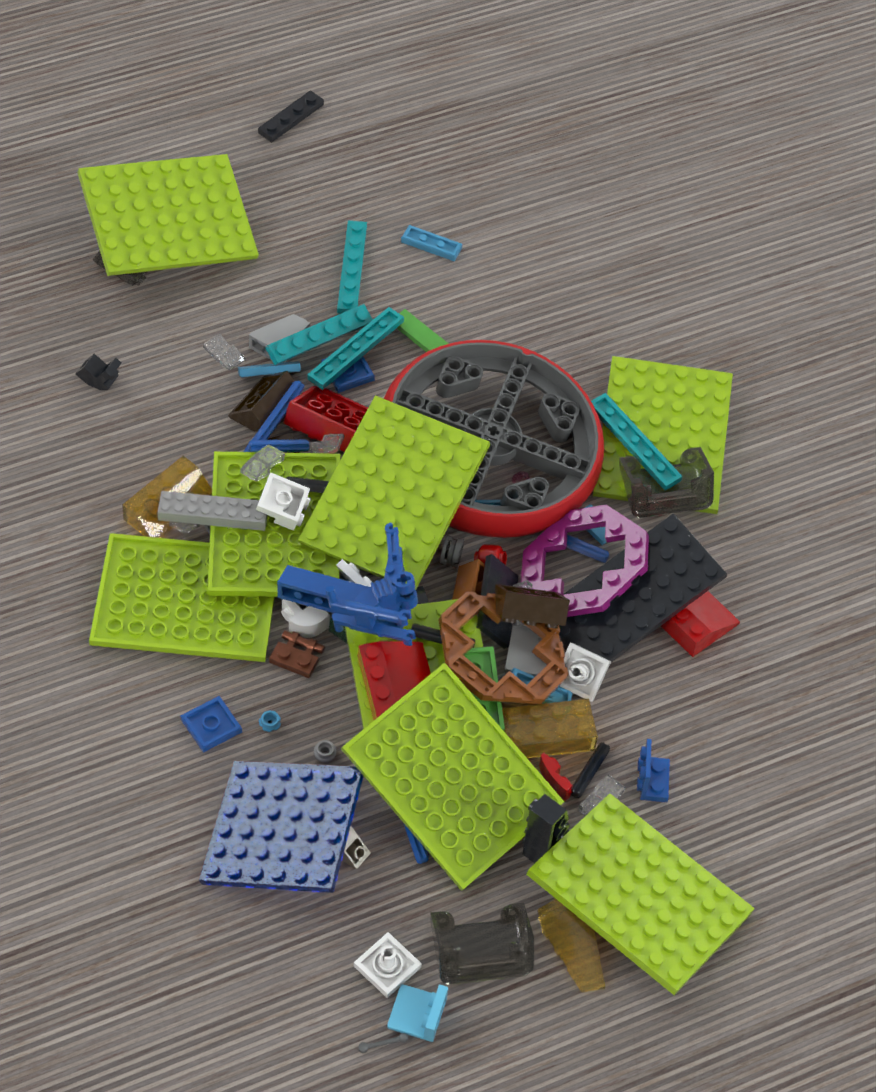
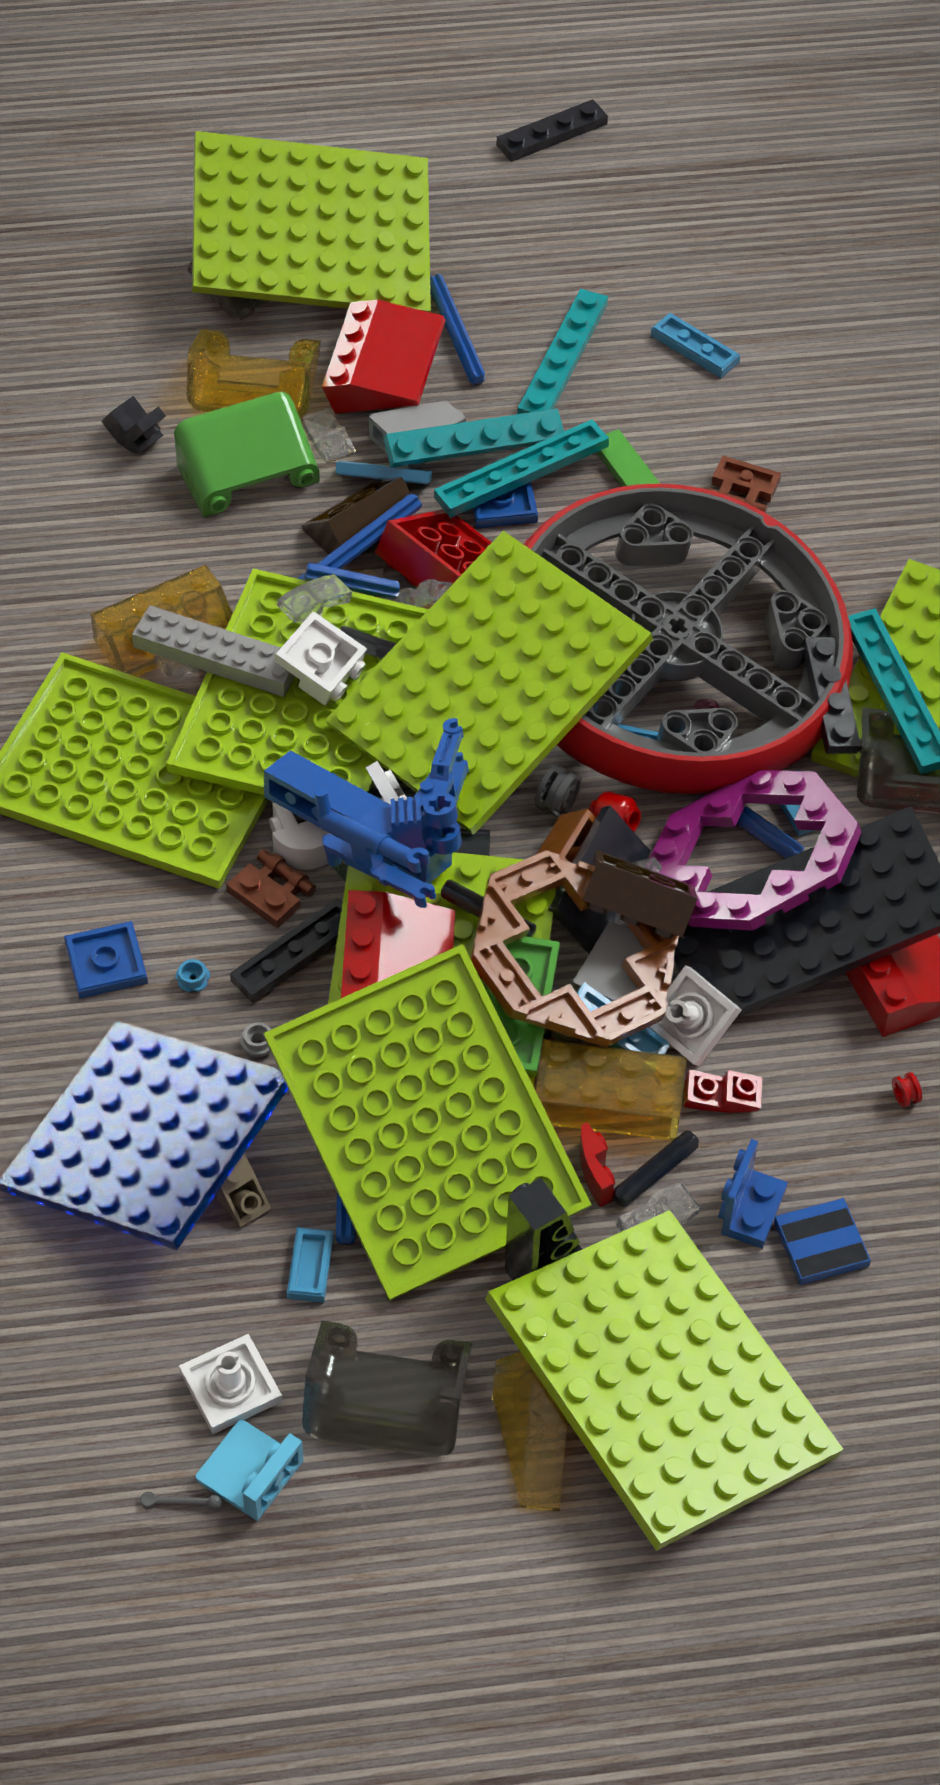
camera: 20 degrees right, 0 degrees up
none -> bright green windscreen [174,392,320,517]
none -> clear yellow windscreen [187,329,321,419]
none -> black plate [230,898,343,1003]
none -> dark azure tile [287,1227,334,1303]
none -> red slope [322,300,446,414]
none -> blue axle [430,274,485,385]
none -> red slope [683,1069,762,1113]
none -> copper plate [707,456,781,513]
none -> tile [774,1198,871,1285]
none -> black plate [801,637,861,754]
none -> red bush [892,1072,923,1108]

